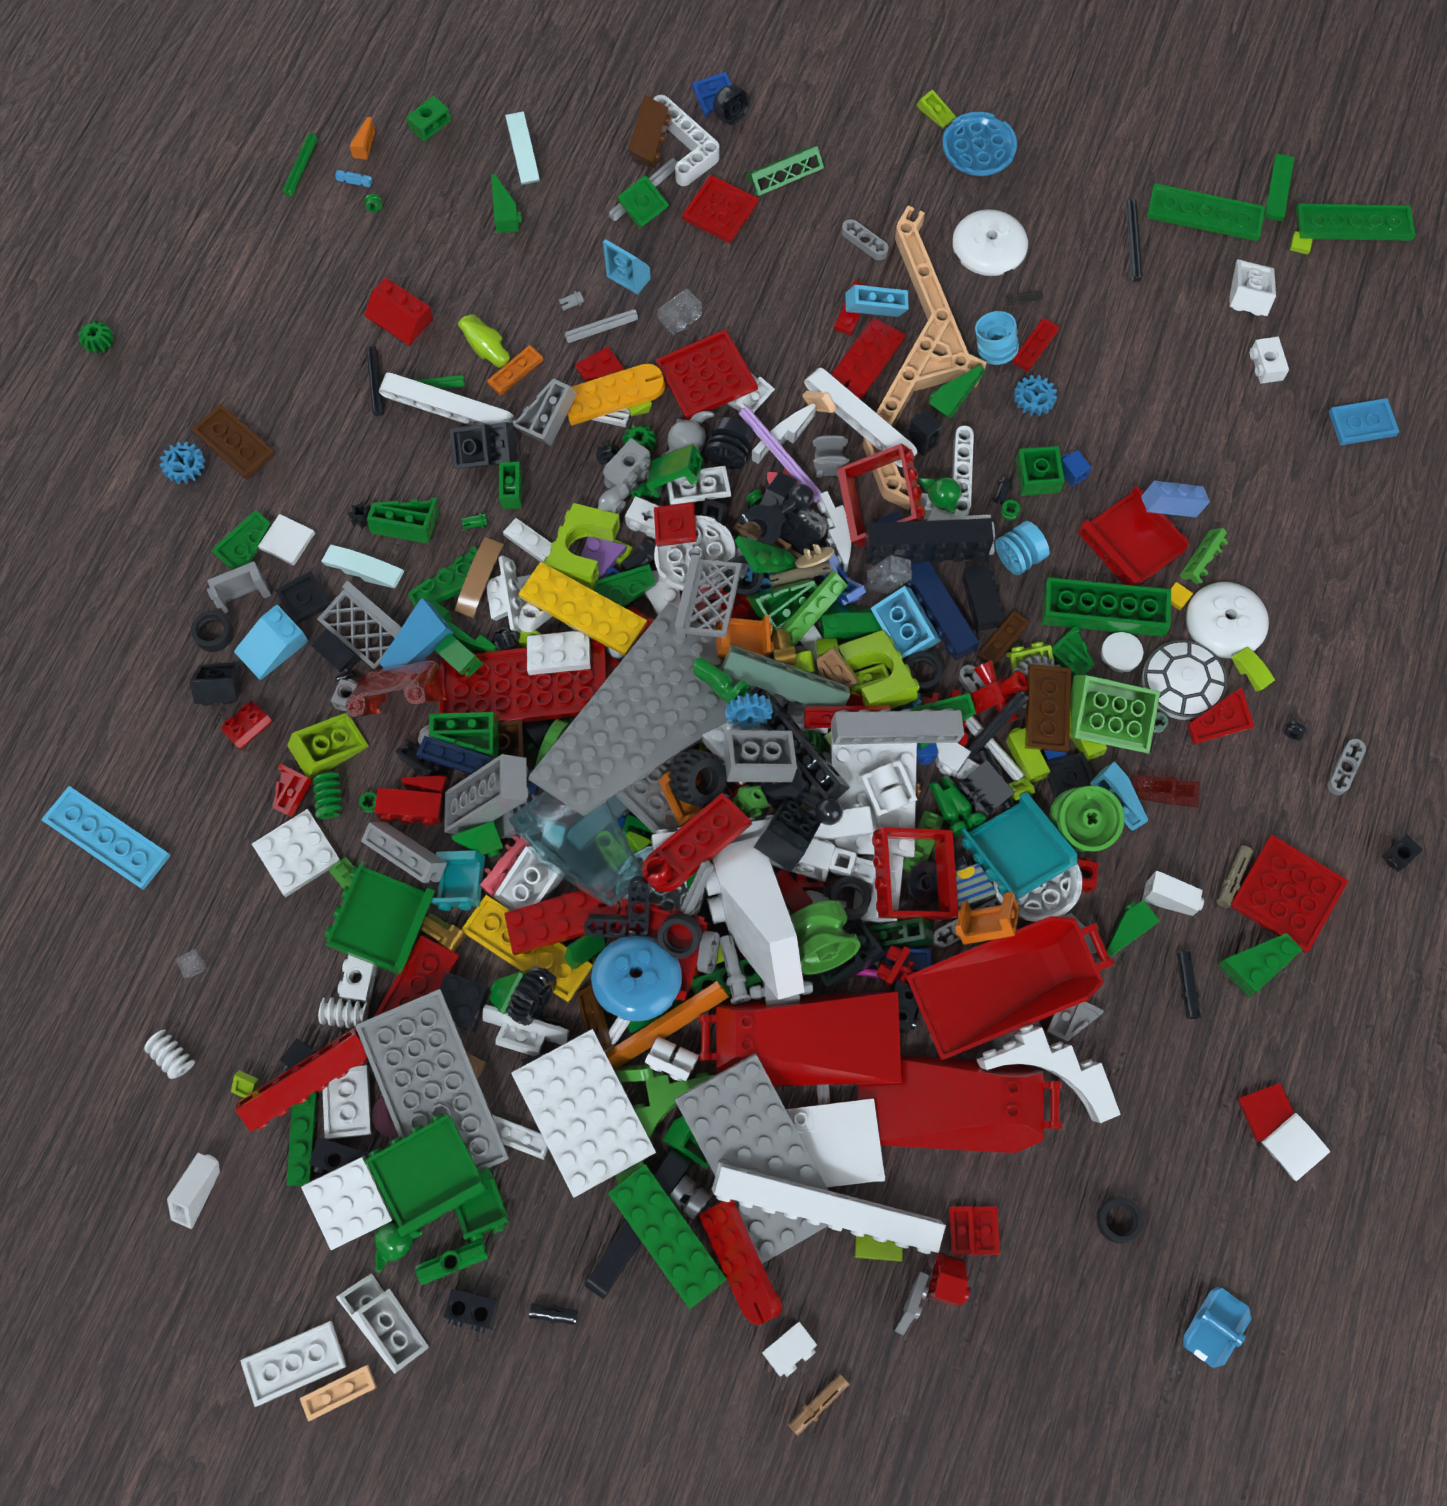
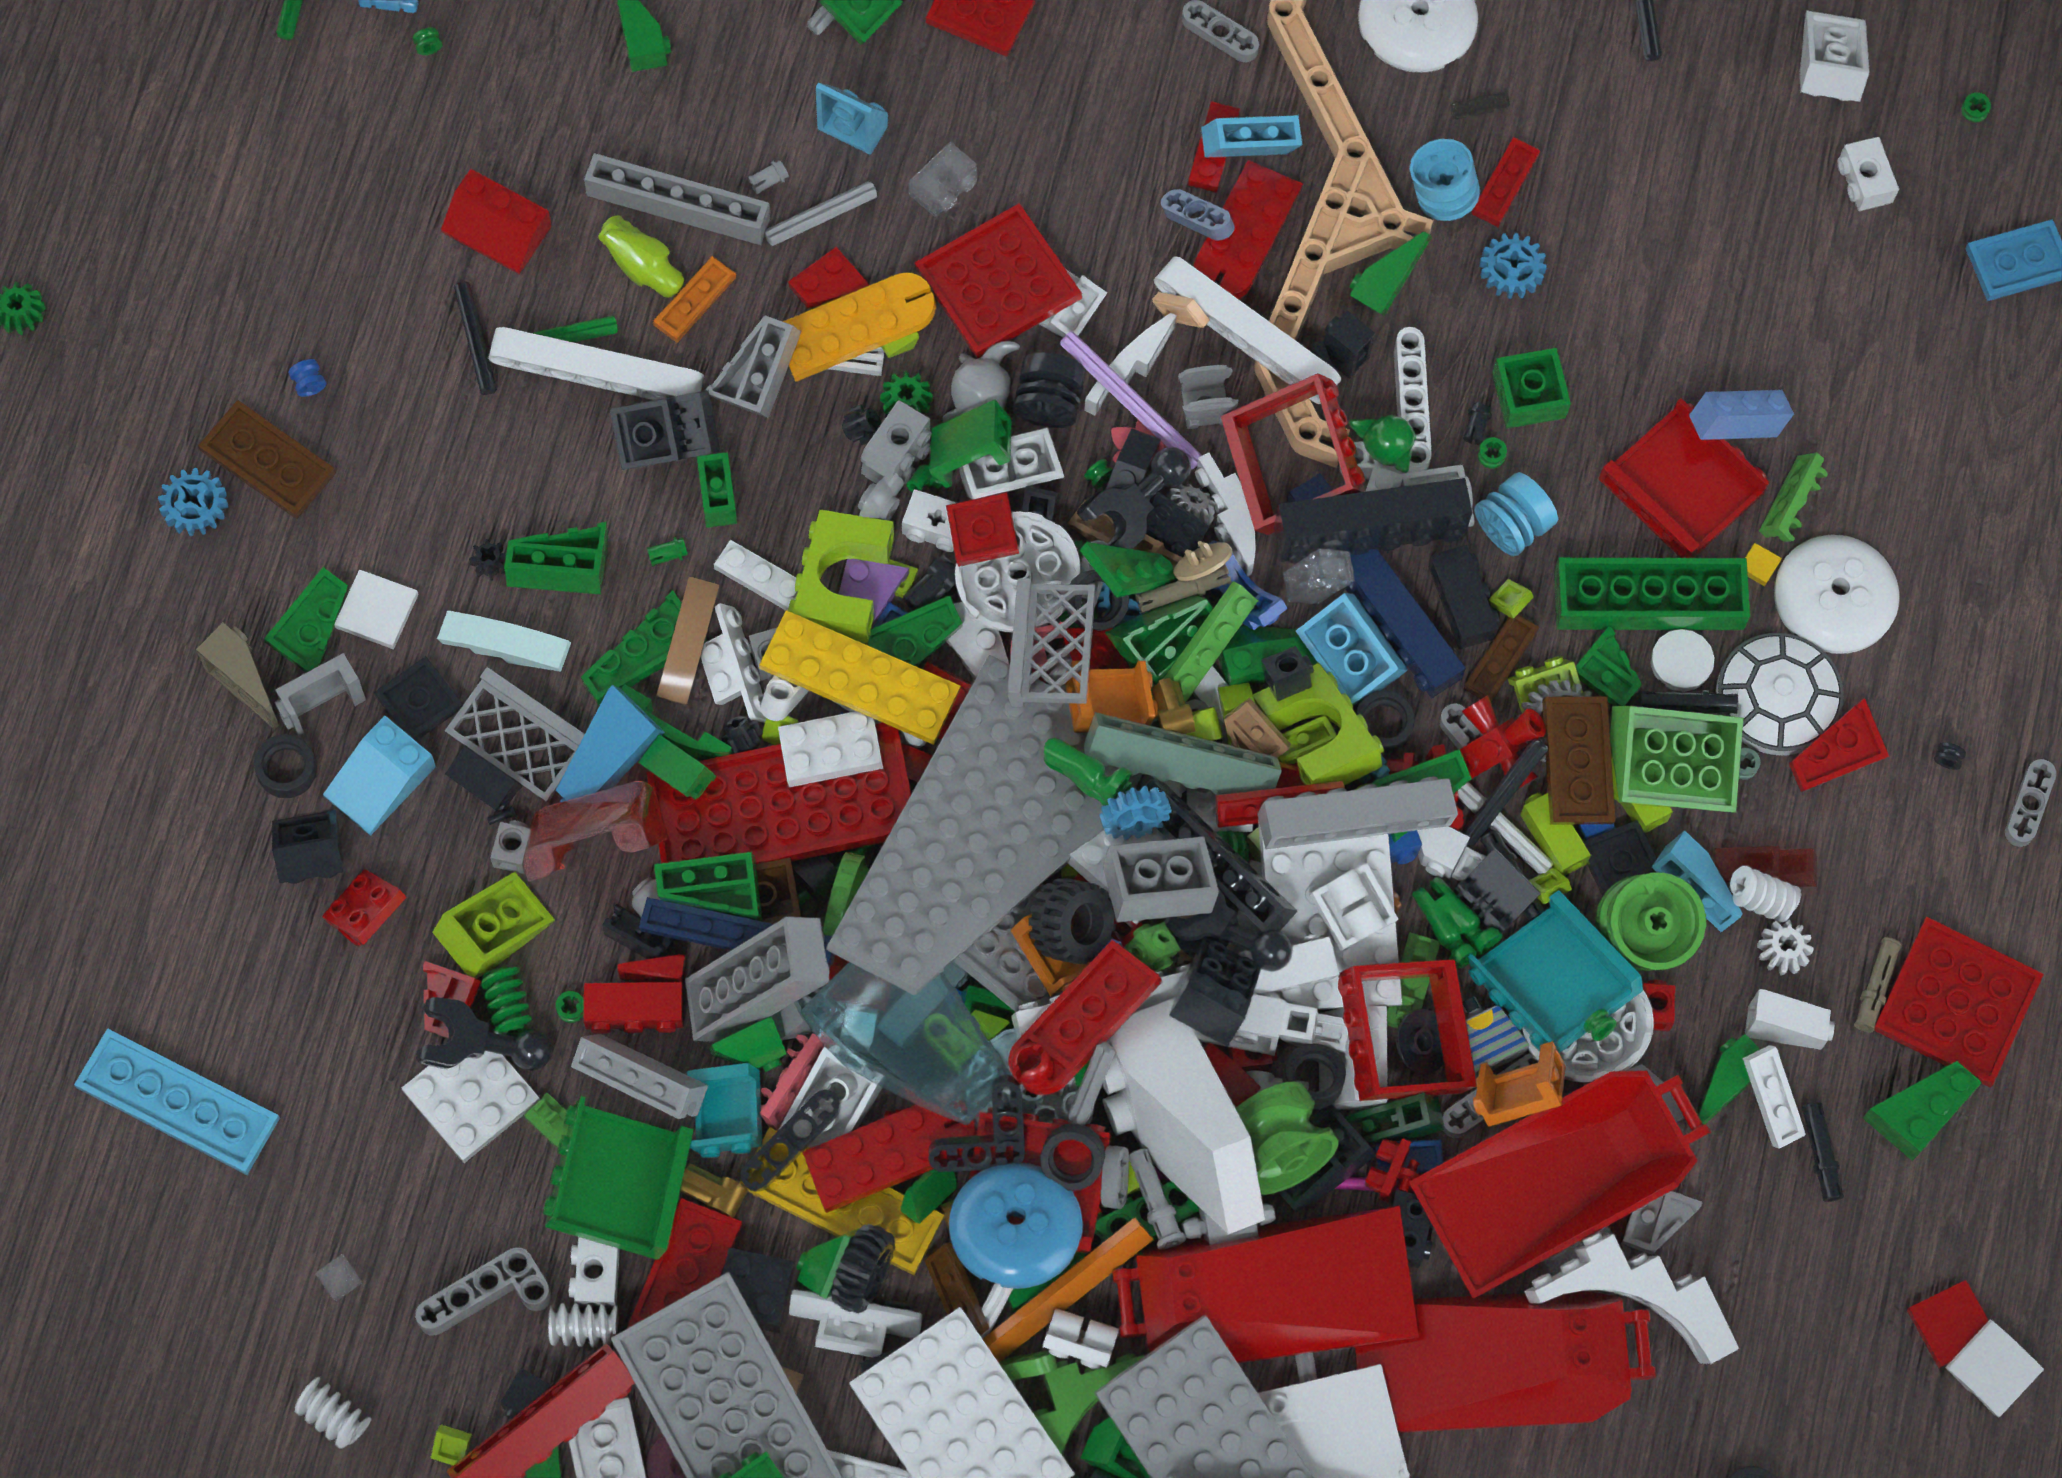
camera: 10 degrees left, 0 degrees up
blue brick [1061,450,1092,487] -> none
lime slope [1231,646,1275,691] -> none
none -> dark tan slope [196,622,279,730]
none -> blue wheel [288,359,326,397]
none -> light grey beam [415,1247,551,1336]
none -> black piece [416,997,552,1071]
none -> light grey brick [584,153,770,245]
none -> black beam [741,1090,841,1192]
none -> sand blue beam [1161,189,1235,240]
none -> black brick [1261,646,1314,702]
none -> lime tile [1488,579,1534,619]
none -> green bush [1583,1009,1617,1041]
none -> black pin [1642,690,1738,714]
none -> white piece [1730,866,1801,923]
none -> white plate [1743,1045,1806,1148]
none -> white gear [1757,920,1813,975]
none -> green bush [1962,92,1991,122]

